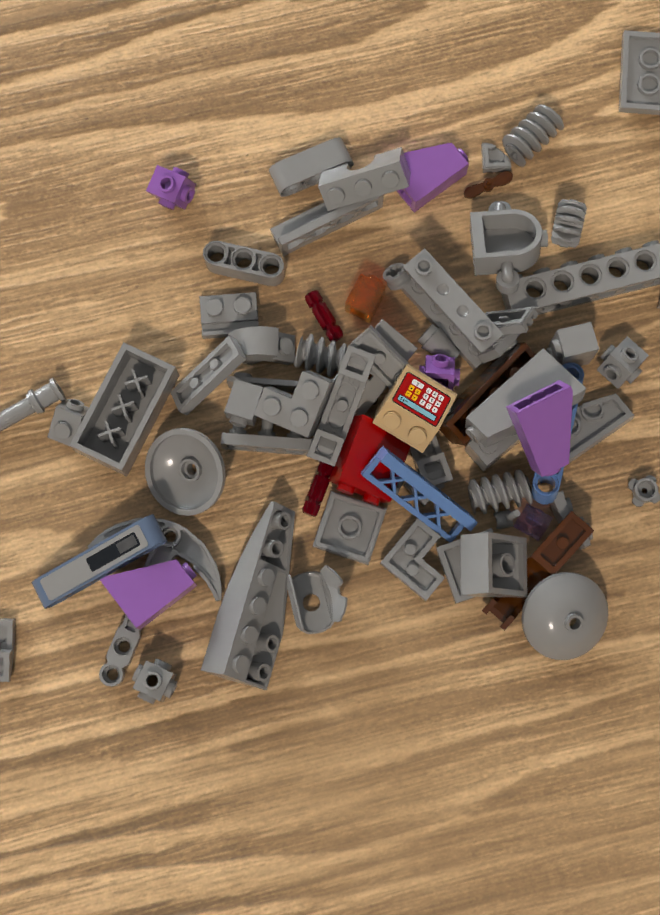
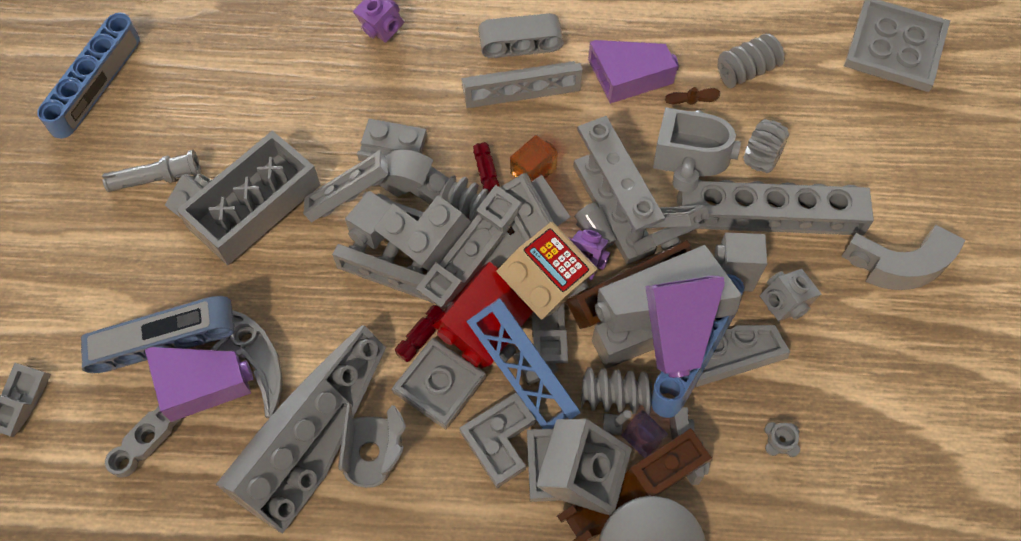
camera: 15 degrees right, 15 degrees down
light grey brick [132,658,178,704] -> none
light grey dish [145,428,226,516] -> none
light grey beam [203,241,285,286] -> none
light grey arch [318,147,411,211] -> none
light grey bush [382,263,411,291] -> none
light grey tile [481,143,512,173] -> none

